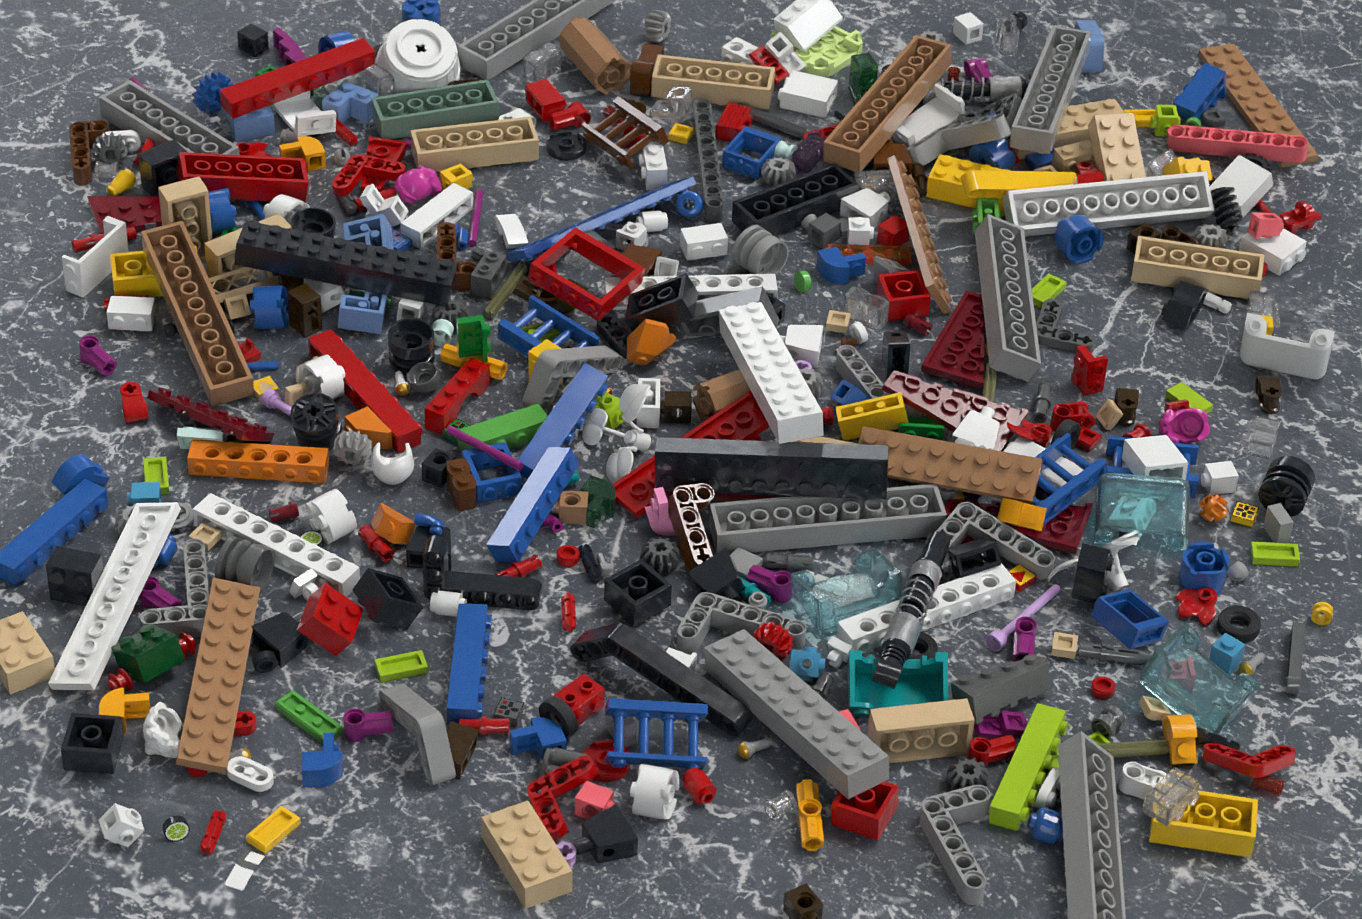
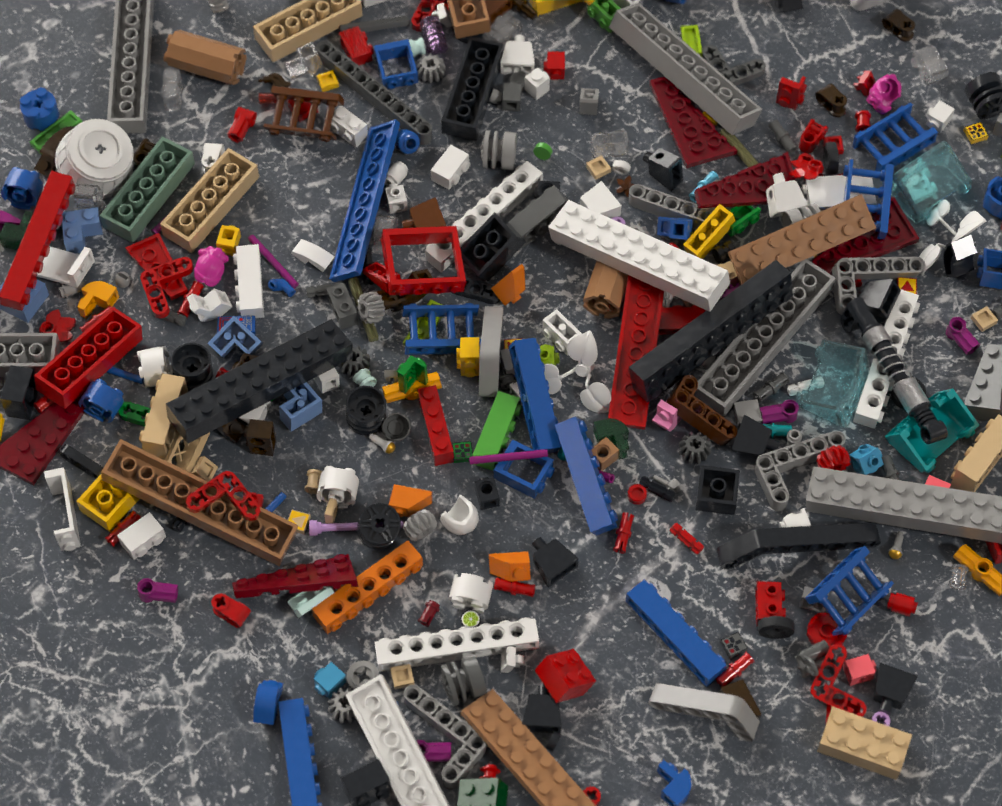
camera: 40 degrees left, 20 degrees up
red pin [71,226,137,253] -> none
lime tile [143,456,170,495] -> none
tan brick [158,176,212,262] -> none
blue brick [250,285,289,330] -> none
bright green tile [275,690,344,744] -> none
red brick [308,329,423,454] -> none
red axle [335,119,358,146] -> none
magenta piece [343,709,393,742] -> none
black brick [352,568,423,629] -> none
lime tile [375,650,428,683] -> none
blue arm [414,513,444,536] -> none
black beam [423,535,543,610] -> none
white brick [430,591,467,617] -> none
reddish brown beam [437,222,477,290] -> none
reddish brown brick [447,458,476,511] -> none
blue brick [510,717,567,760] -> none
red brick [525,78,567,122] -> none
black tile [546,131,587,161] -> none
reddish brown beam [630,43,664,97] -> none
white brick [630,764,679,819] -> none
white tile [654,256,679,276] -> none
dark brown brick [660,391,692,423] -> none
blue brick [816,247,866,284] -> none
clear orange tile [826,244,912,265] -> none
white tile [827,636,853,669] -> none
red brick [876,270,930,321] -> none
medium nougat plate [887,155,952,315] -> none
dark red pin [904,313,933,336] -> none
lavender piece [985,584,1060,652] -> none
light orange brick [997,498,1047,532] -> none
tan tile [1095,399,1123,431] -> none
white brick [1122,435,1188,486] -> none
lime tile [1165,382,1213,414] -> none
orange gear [1199,494,1228,522] -> none
none -> red beam [186,471,260,521]
none -> light grey gear [357,292,386,324]

